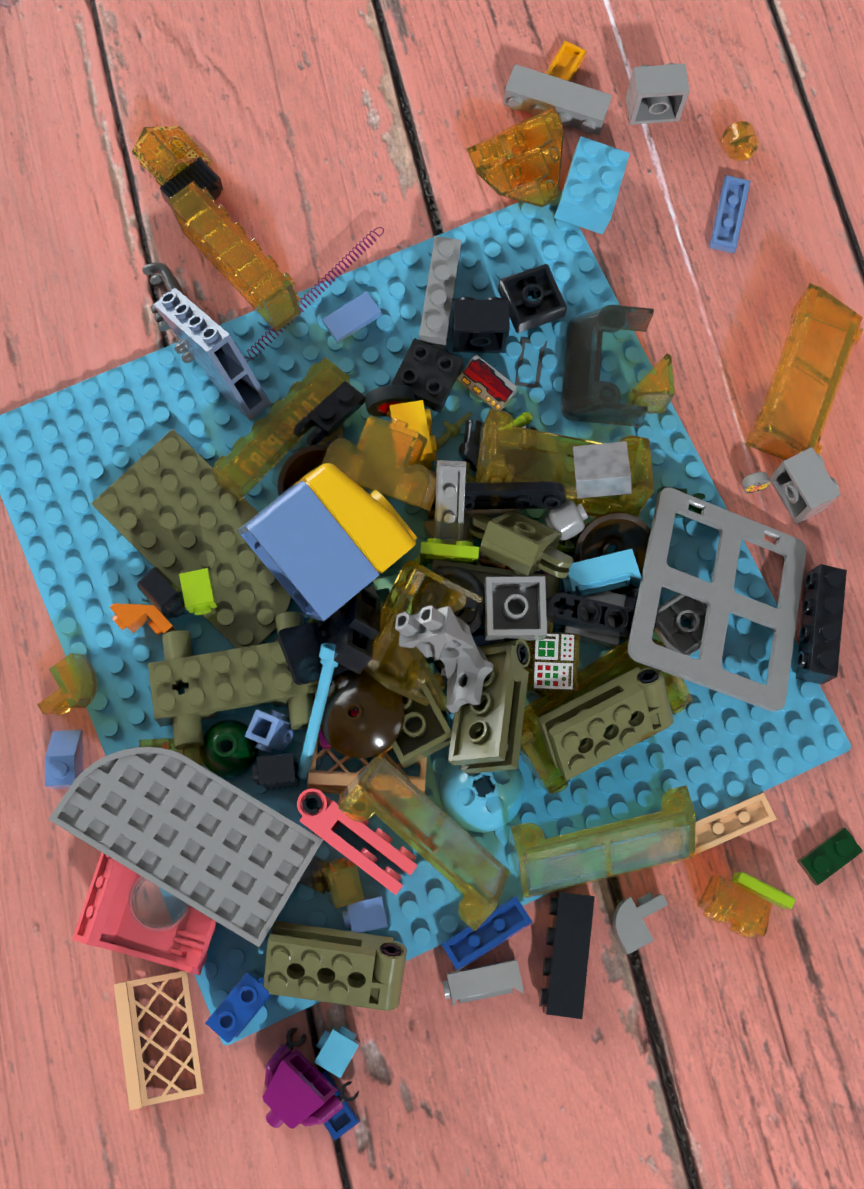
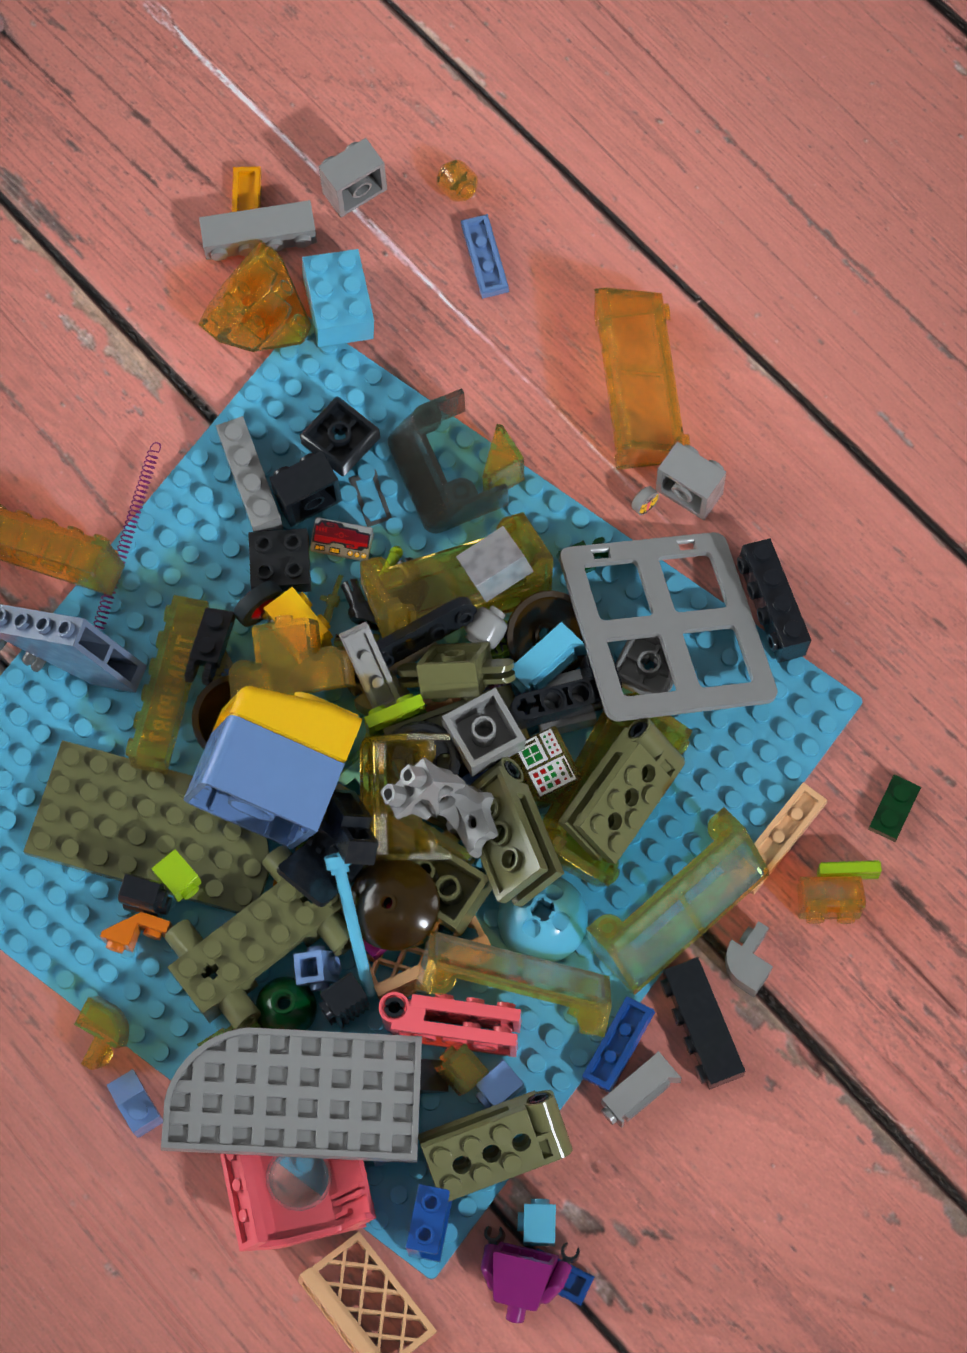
camera: 20 degrees left, 5 degrees down
medium blue tile [322,291,382,344] -> none

